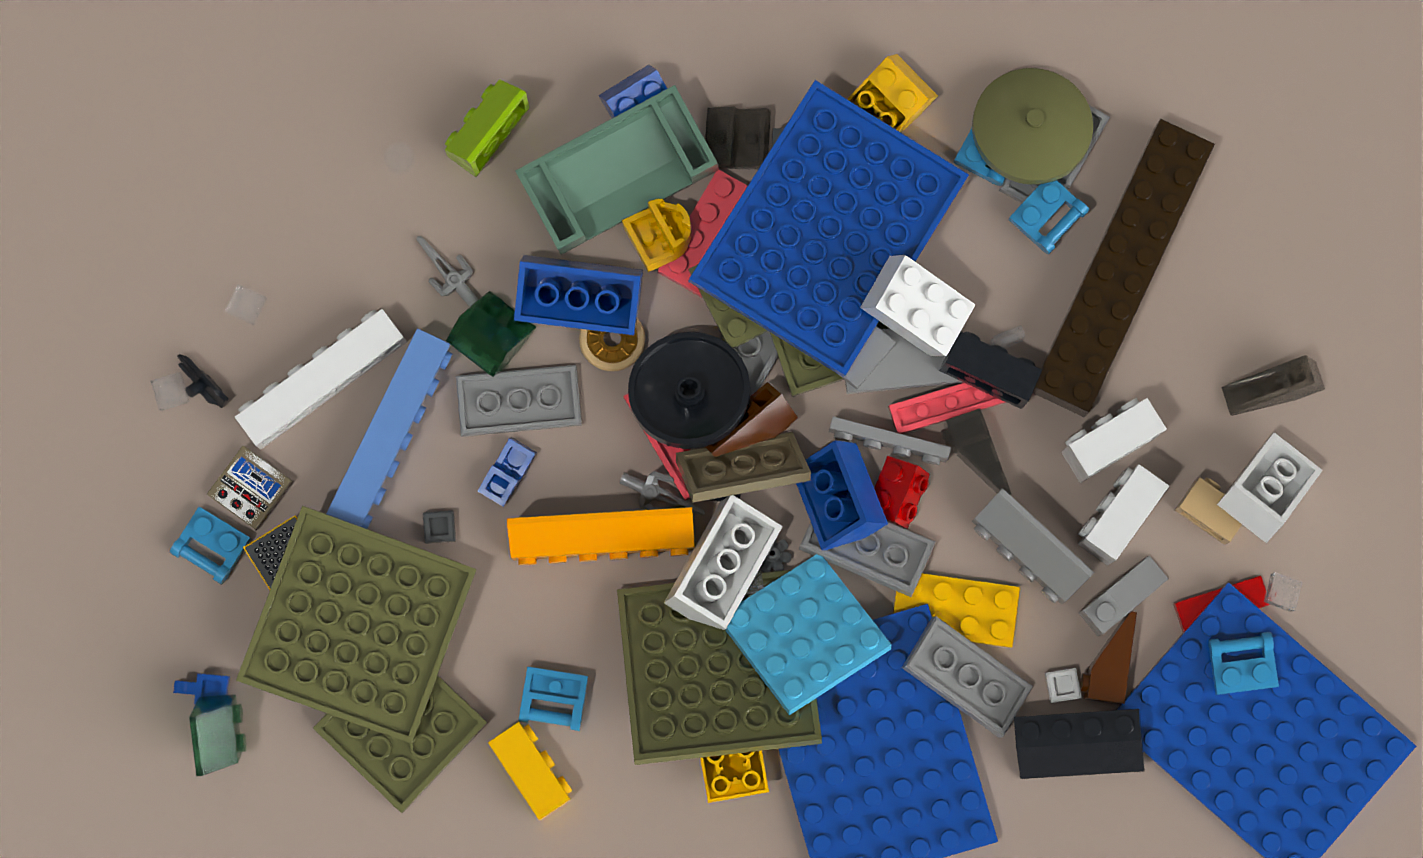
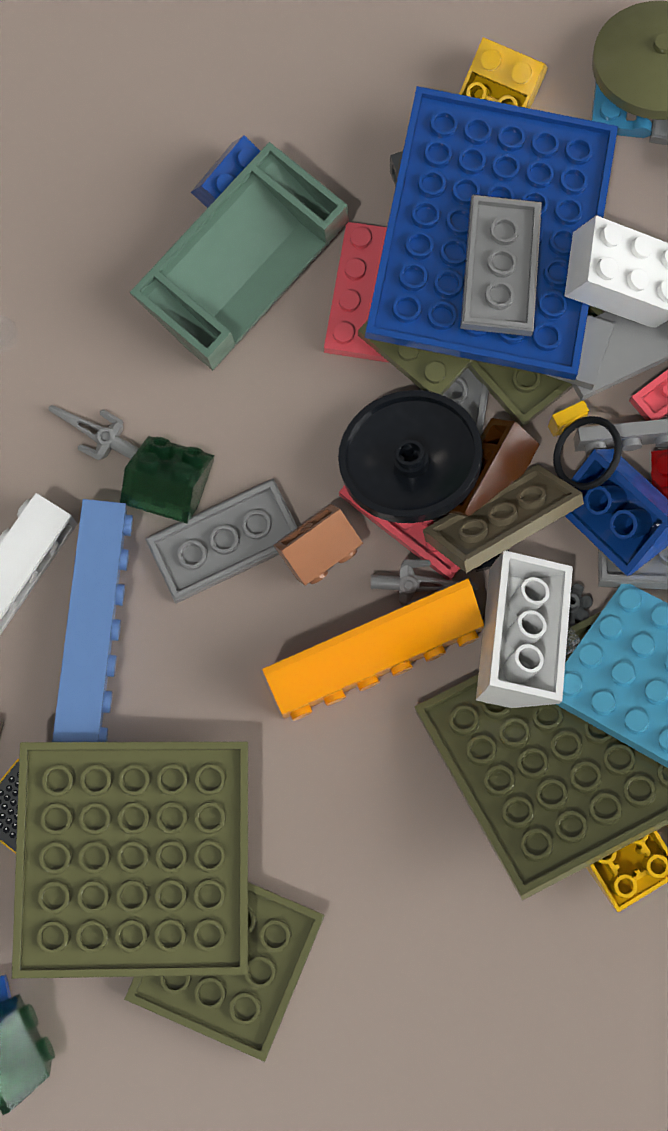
camera: 15 degrees left, 5 degrees down
dark grey tile [423,510,456,544] -> none
lime slope [445,79,530,177] -> none
slope [478,437,537,507] -> none
yellow brick [488,722,573,820] -> none
blue slope [514,255,643,335] -> none
dark azure plate [519,667,588,731] -> none
wheel [579,318,645,371] -> none
yellow slope [622,199,691,272] -> none
clear smoke slope [705,106,771,169] -> none
none -> nougat brick [273,504,363,586]
none -> light grey tile [460,195,542,336]
none -> yellow tile [548,400,589,437]
none -> black tyre [553,416,622,490]

